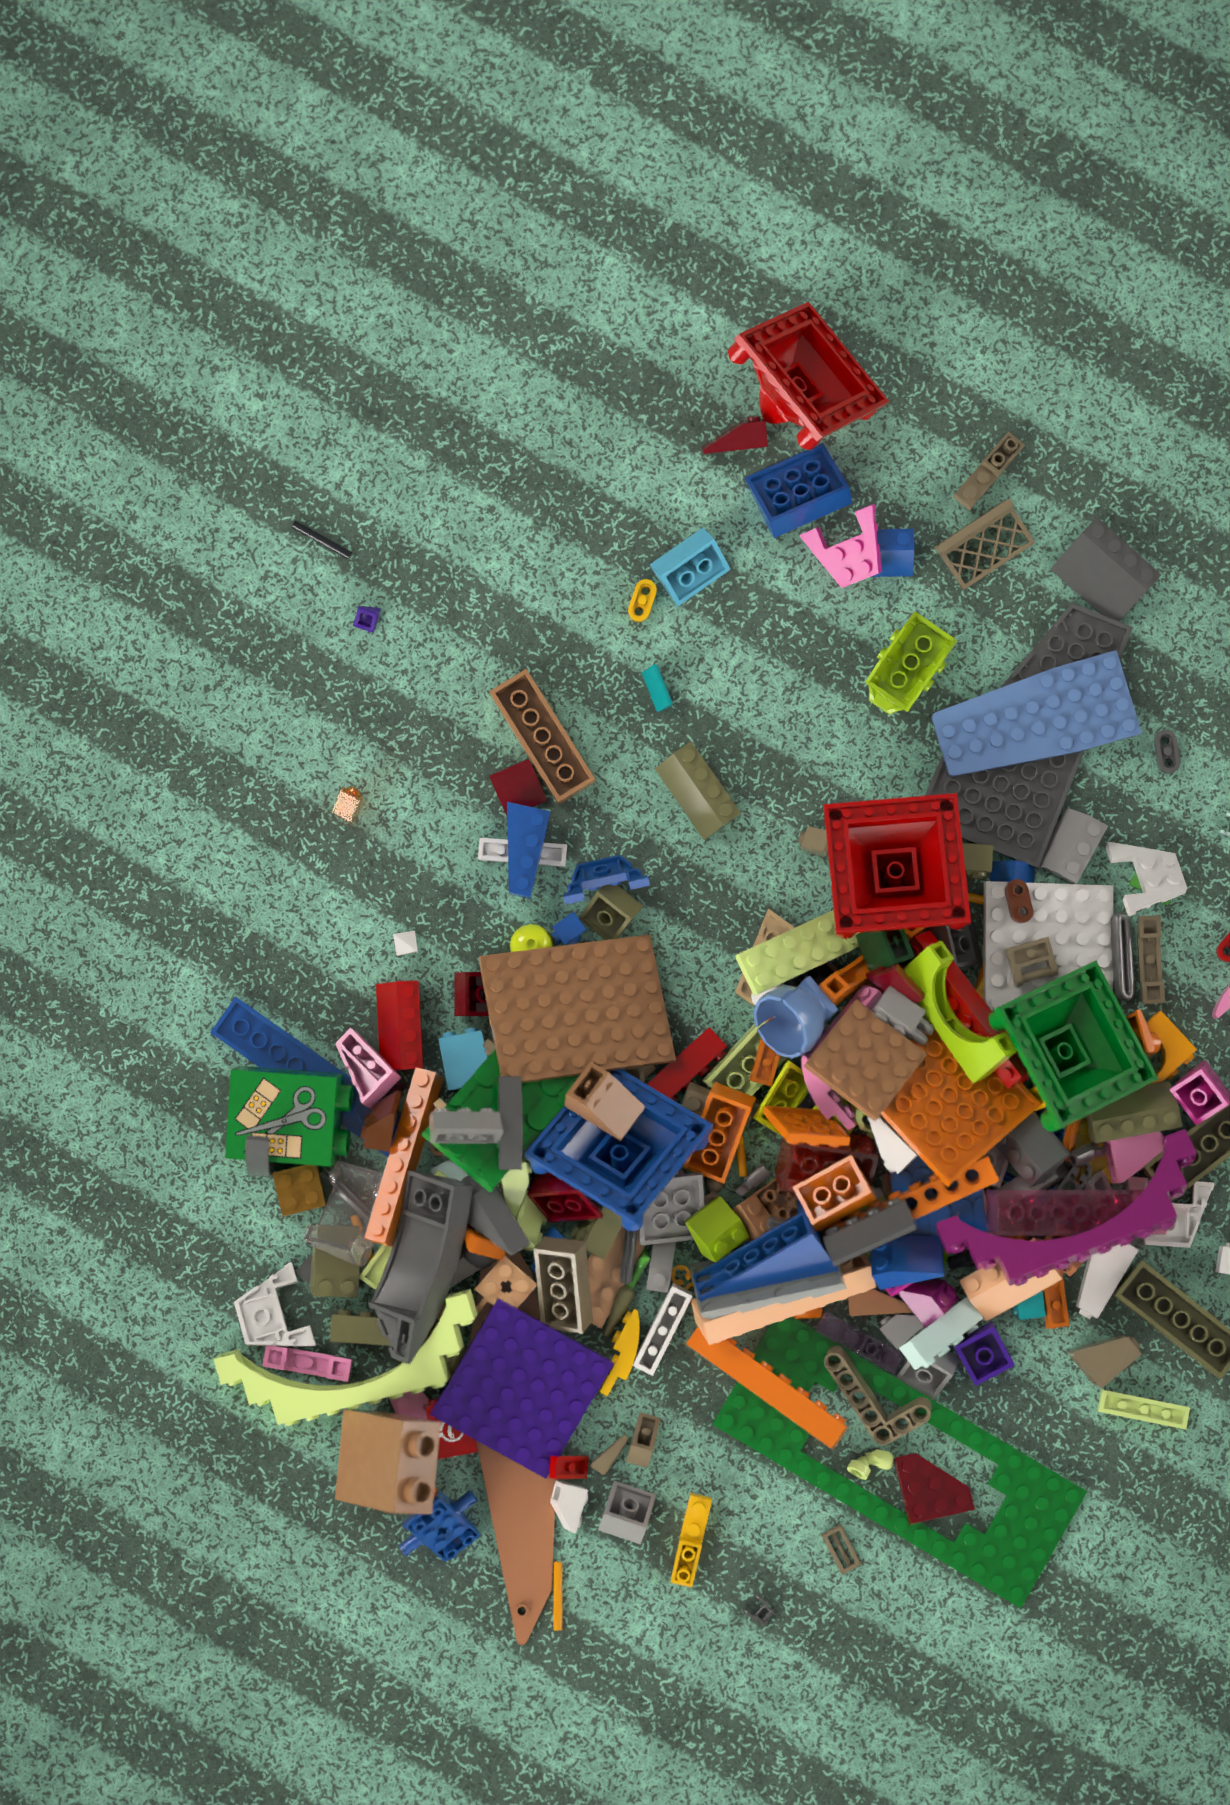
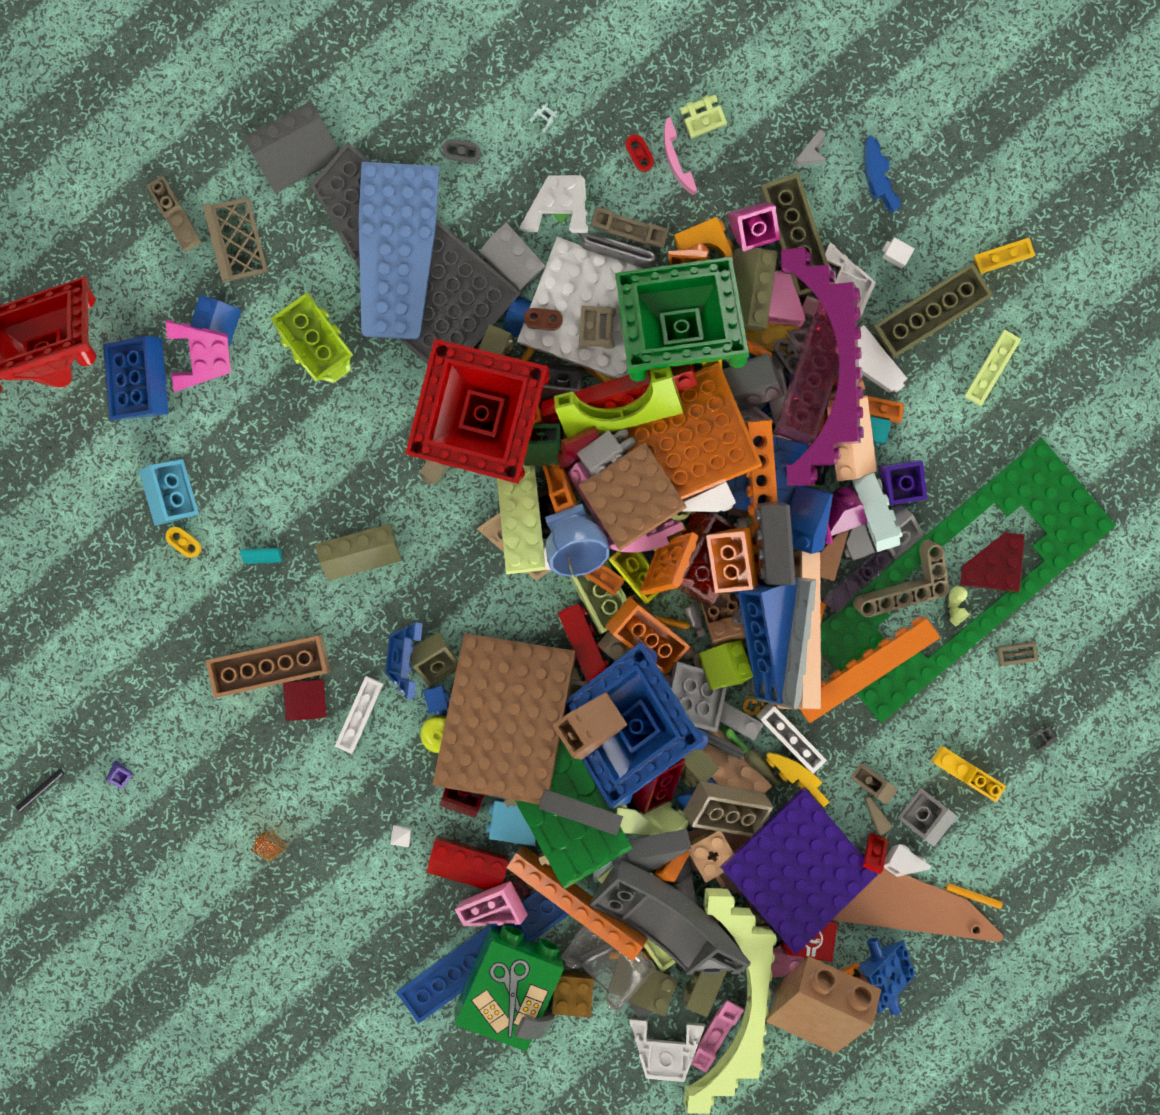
camera: 70 degrees left, 5 degrees up
reddish brown slope [361,1091,401,1152] -> none
light grey slope [429,1108,503,1143] -> none
blue wedge [507,802,550,899] -> none
dark red slope [701,415,768,454] -> none
dark tan slope [1067,1335,1142,1389] -> none
flat silver bar [1068,1141,1106,1167] -> none

